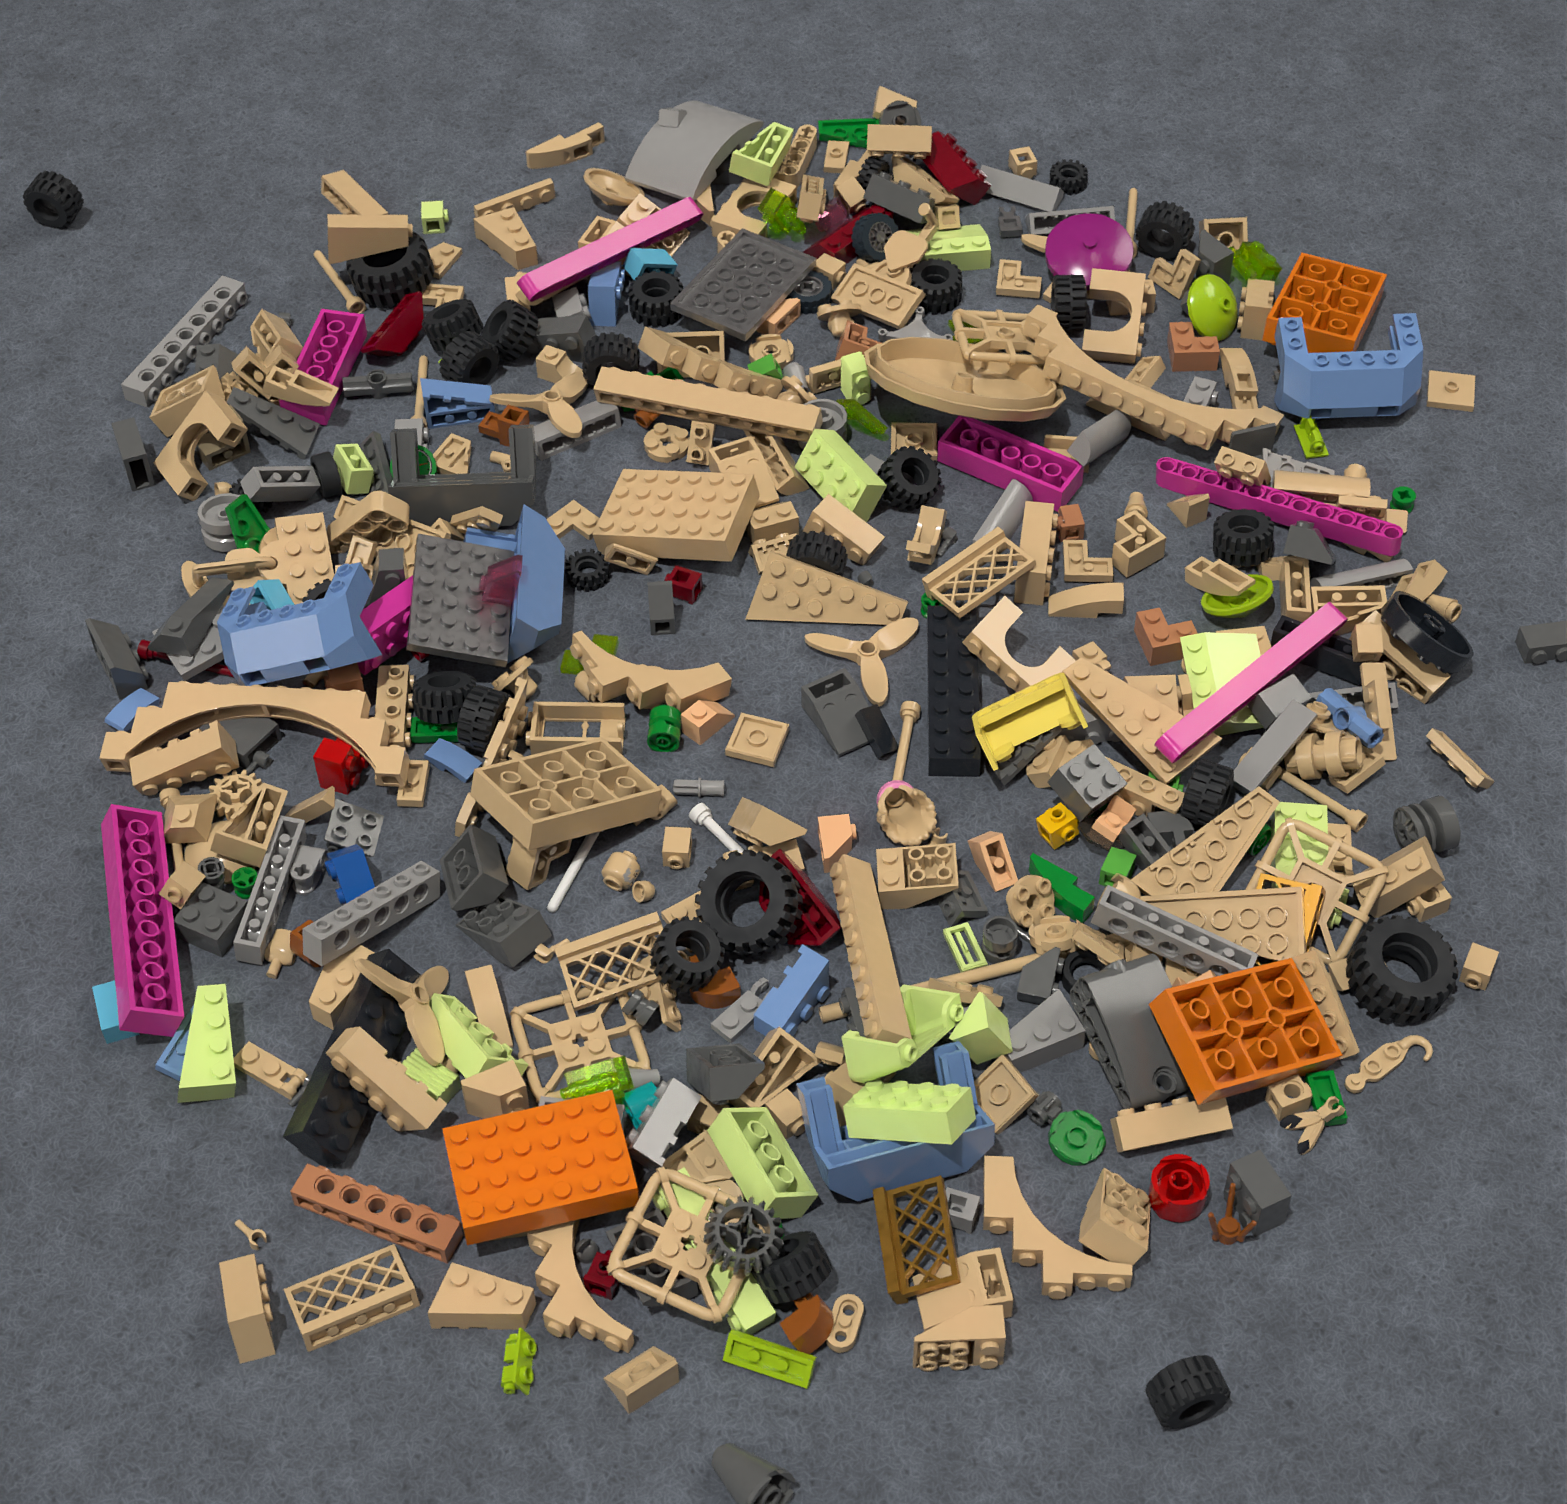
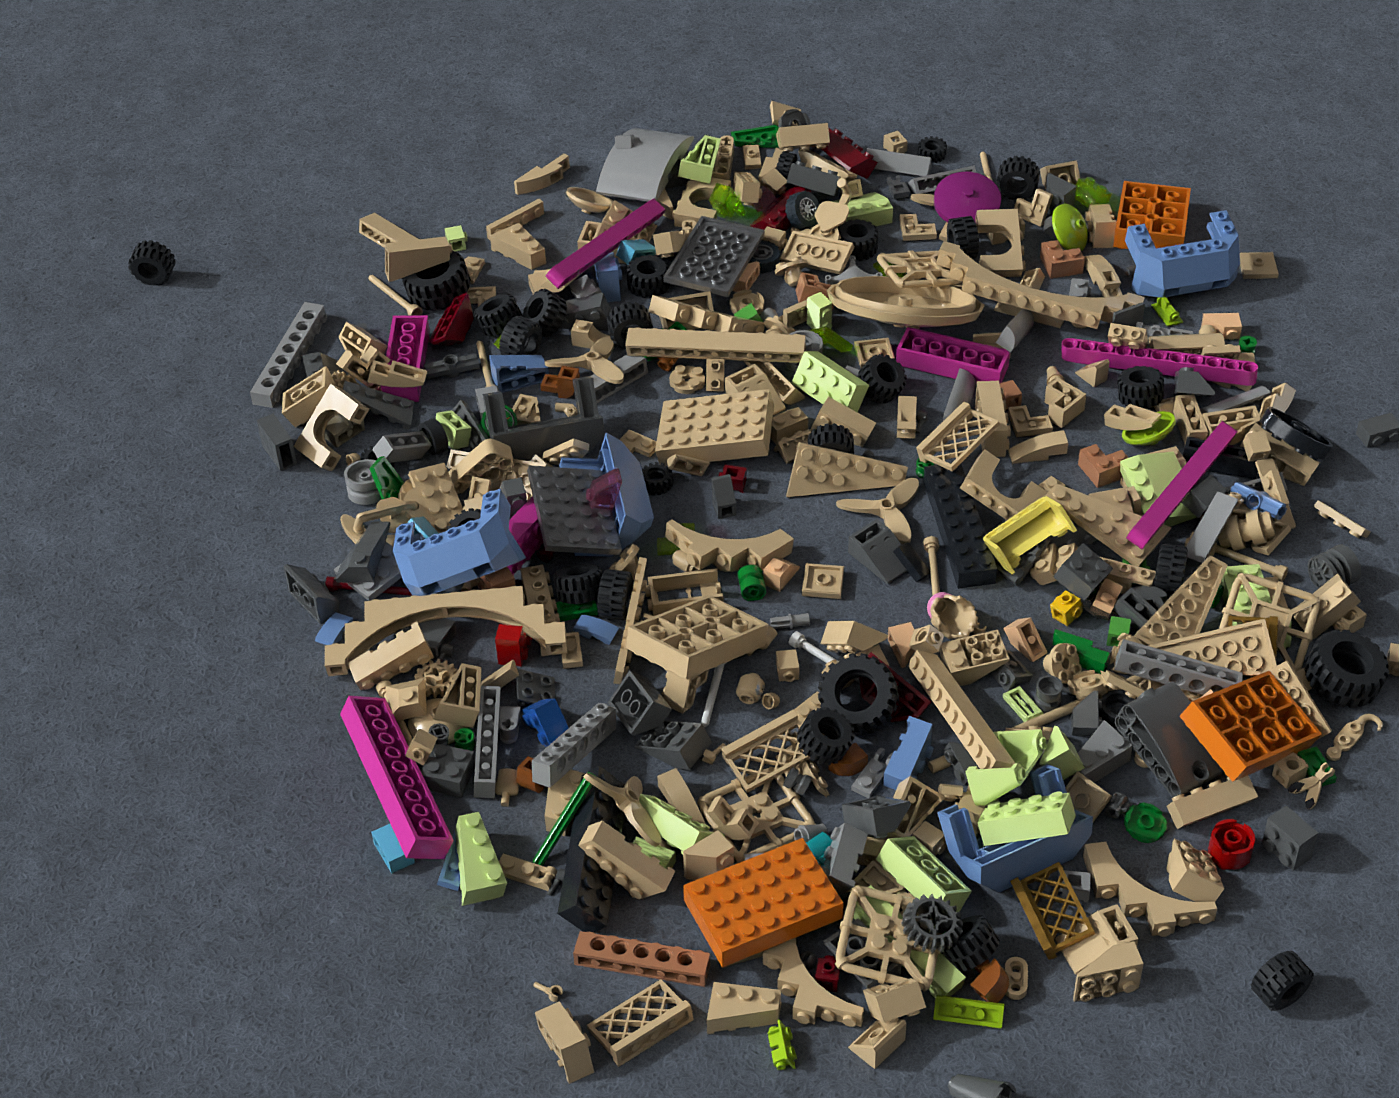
camera: 10 degrees left, 5 degrees down
clear neon green brick [560,1056,634,1100] -> none
dark orange plant [1208,1183,1257,1245] -> none
tan cone [1424,593,1462,622] -> none
none -> green axle [533,772,597,866]
none -> tan wedge [653,229,691,258]
none -> tan brick [707,796,758,840]
none -> tan brick [863,978,926,1024]
none -> tan brick [909,624,944,654]
none -> light nougat slope [1201,313,1242,340]

